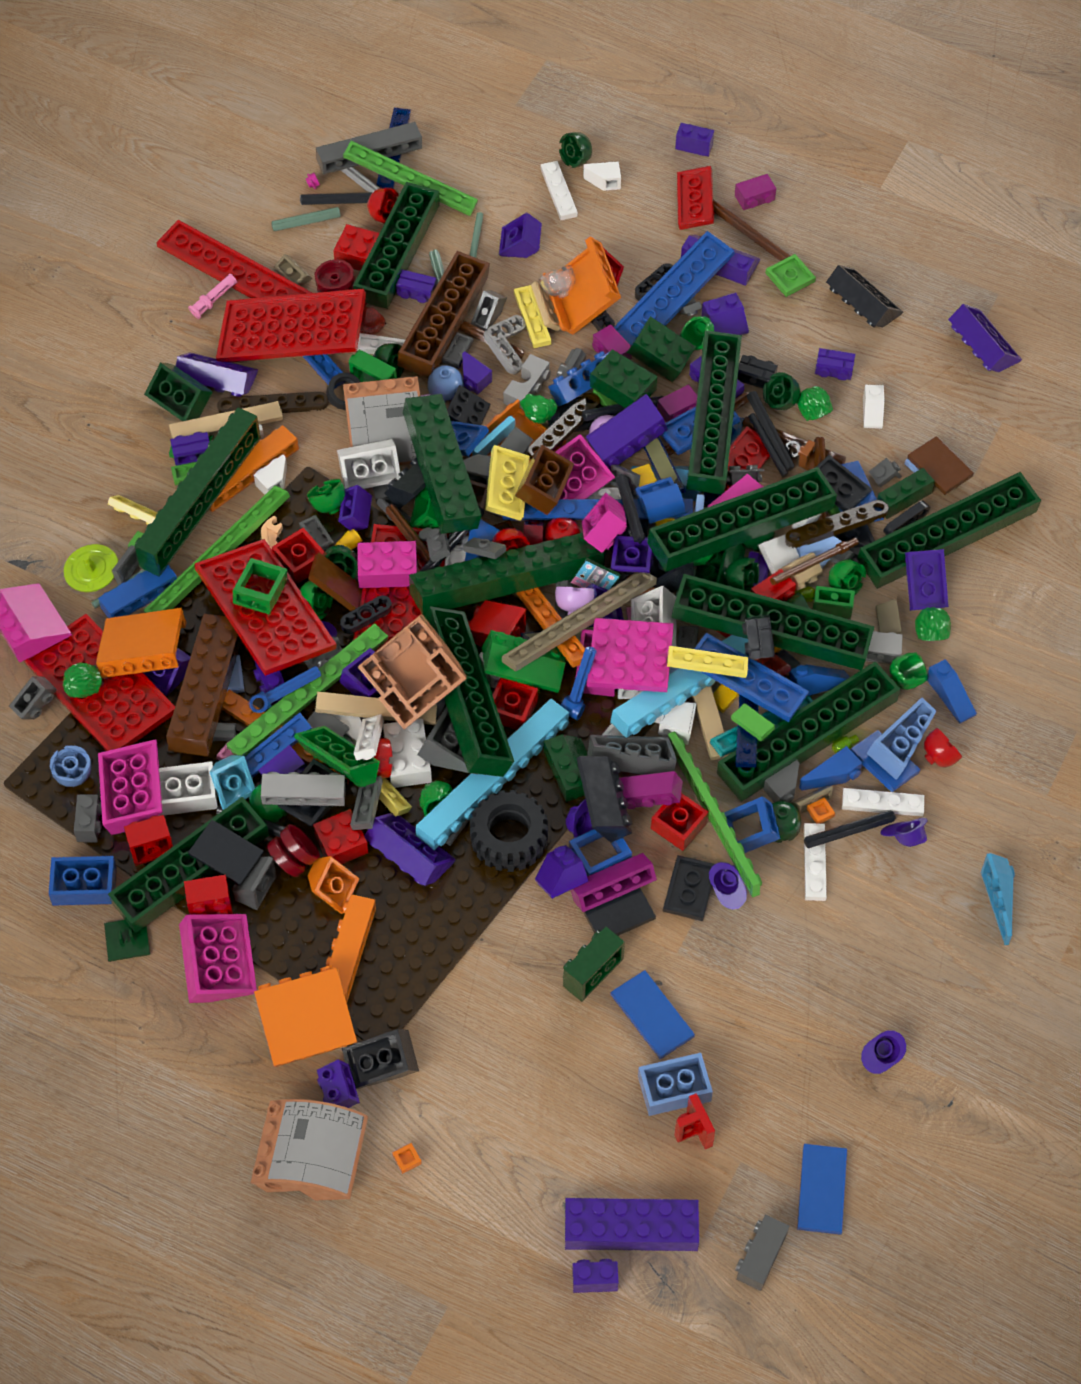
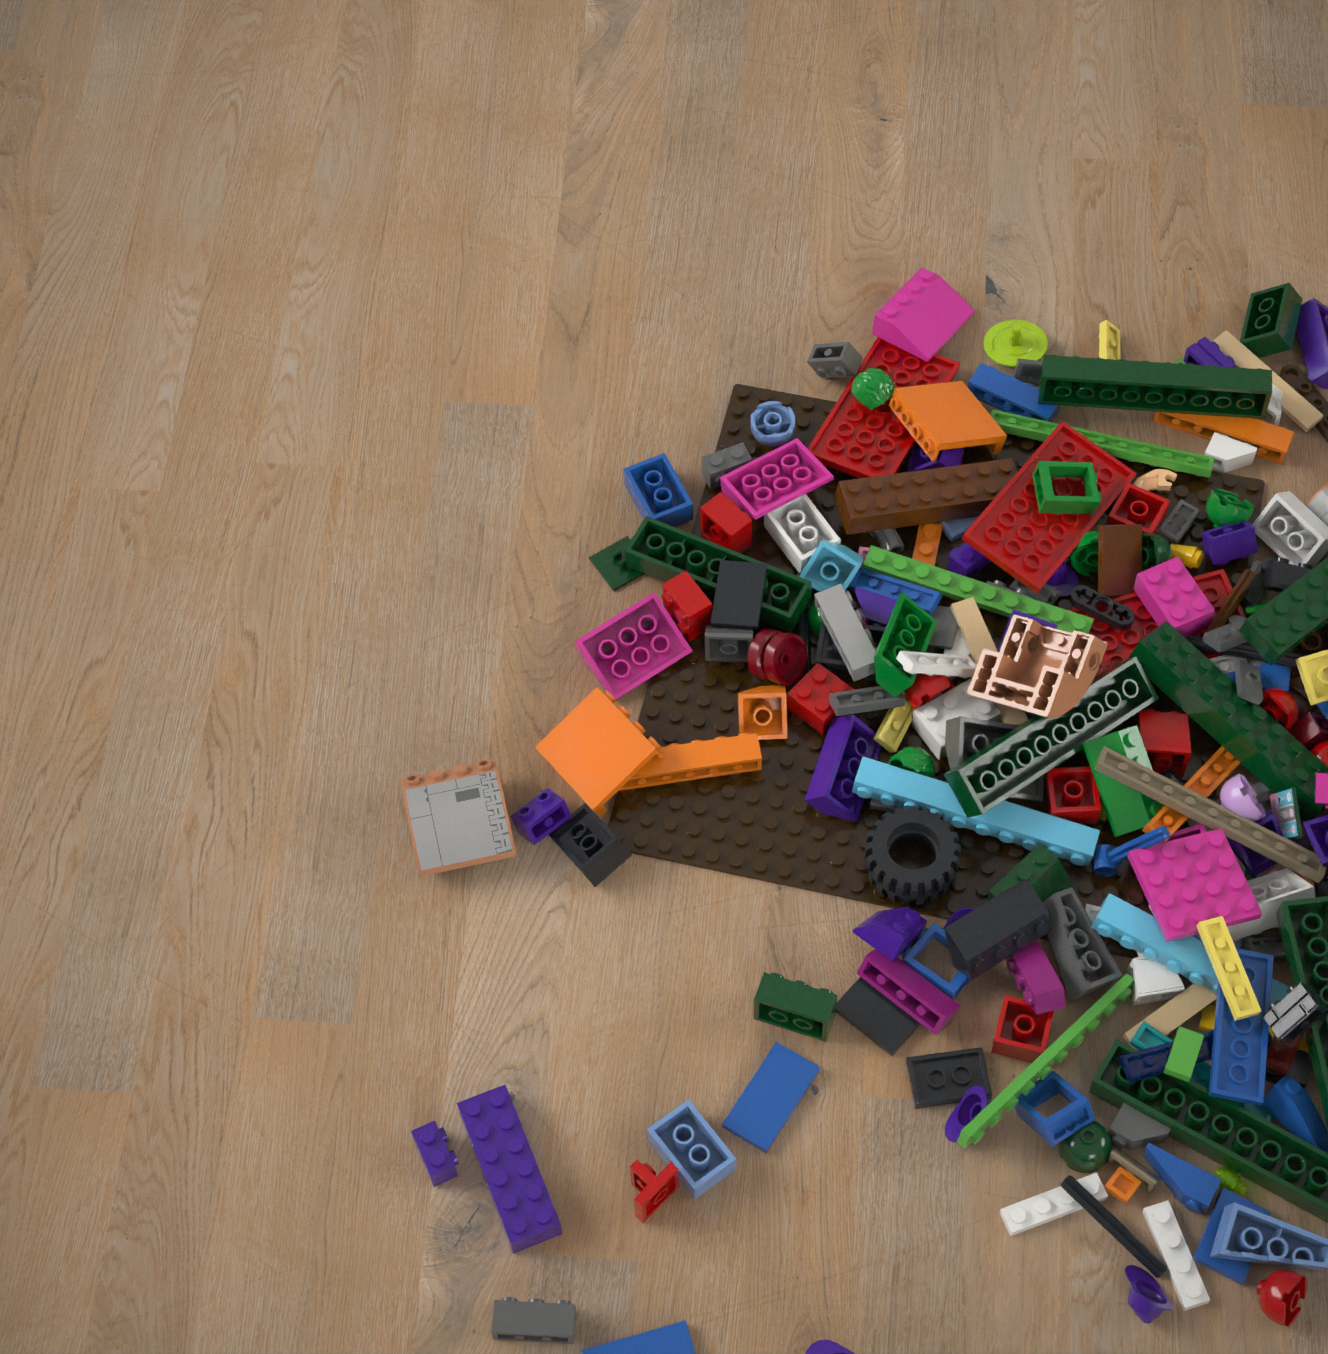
camera: 70 degrees right, 0 degrees up
blue axle [248,666,321,713] -> none
orange plate [392,1143,422,1174] -> none

